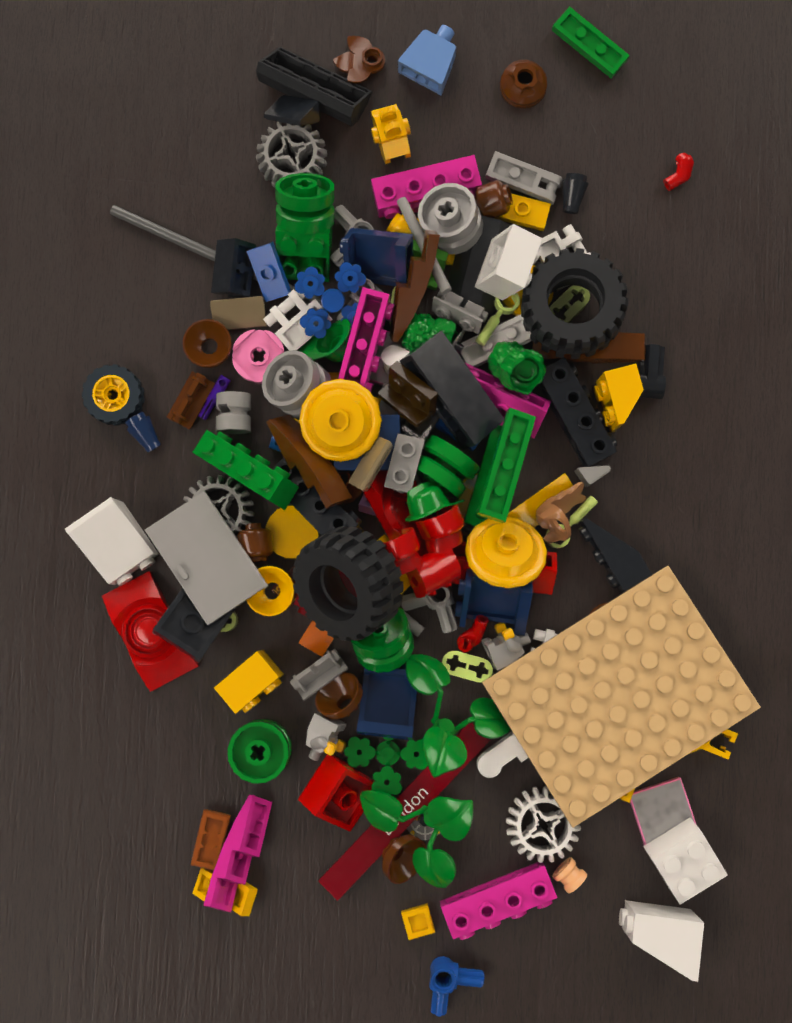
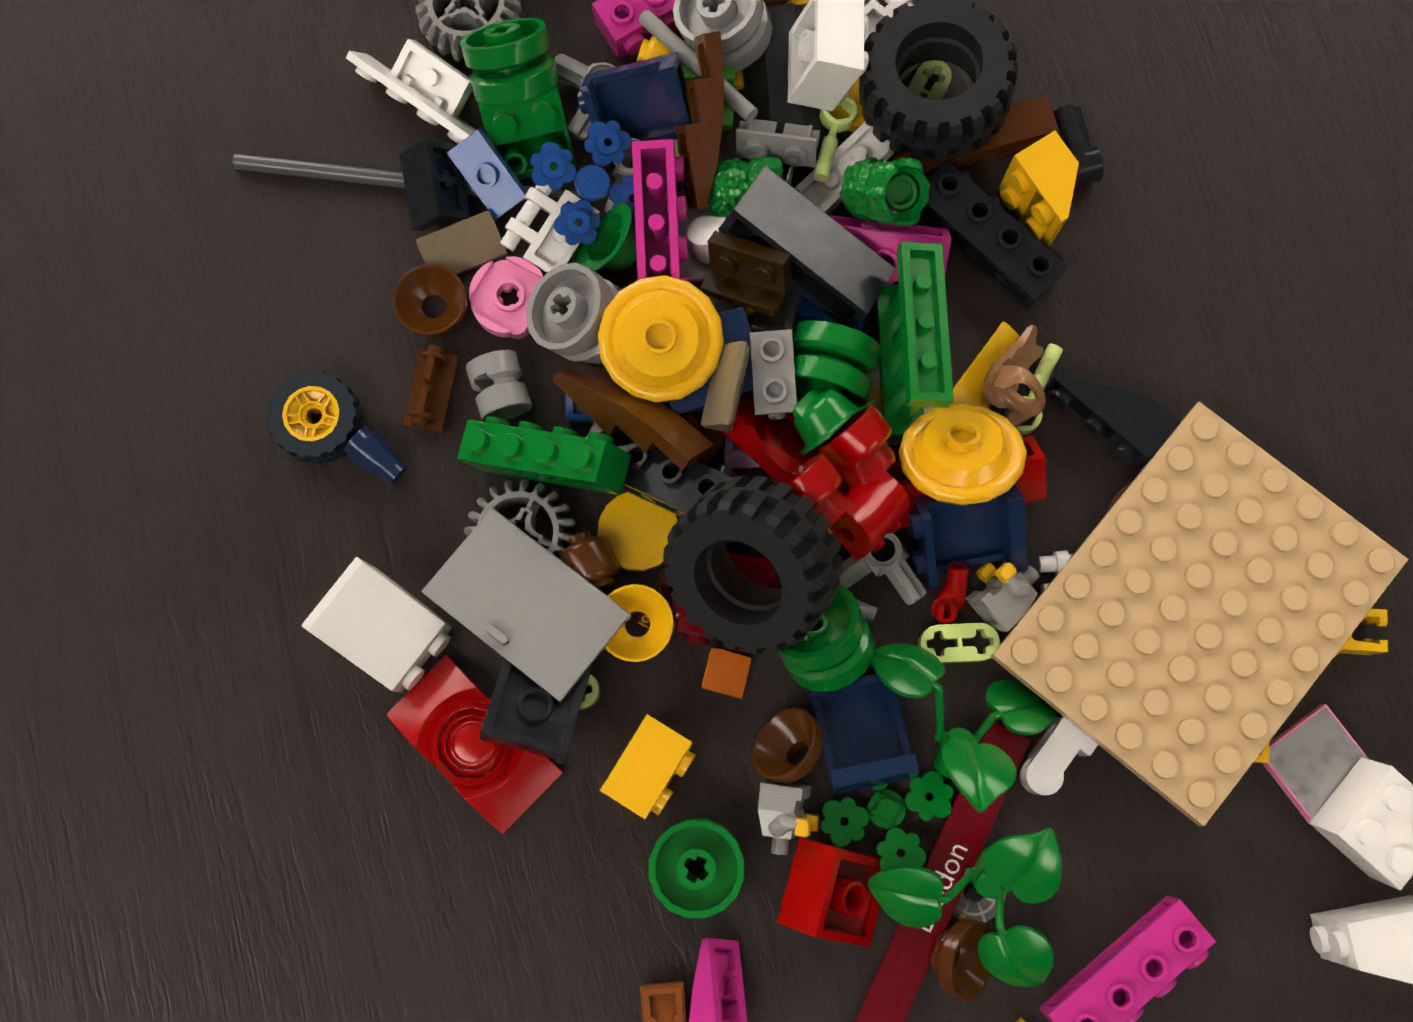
camera: 20 degrees left, 5 degrees down
dark purple piece [198,375,231,420] -> none
light grey hinge [290,648,349,701] -> none
white gear [506,786,581,863] -> none
light nougat wheel [552,857,588,894] -> none
light grey slope [574,466,611,487] -> none
none -> white bracket [346,39,476,144]

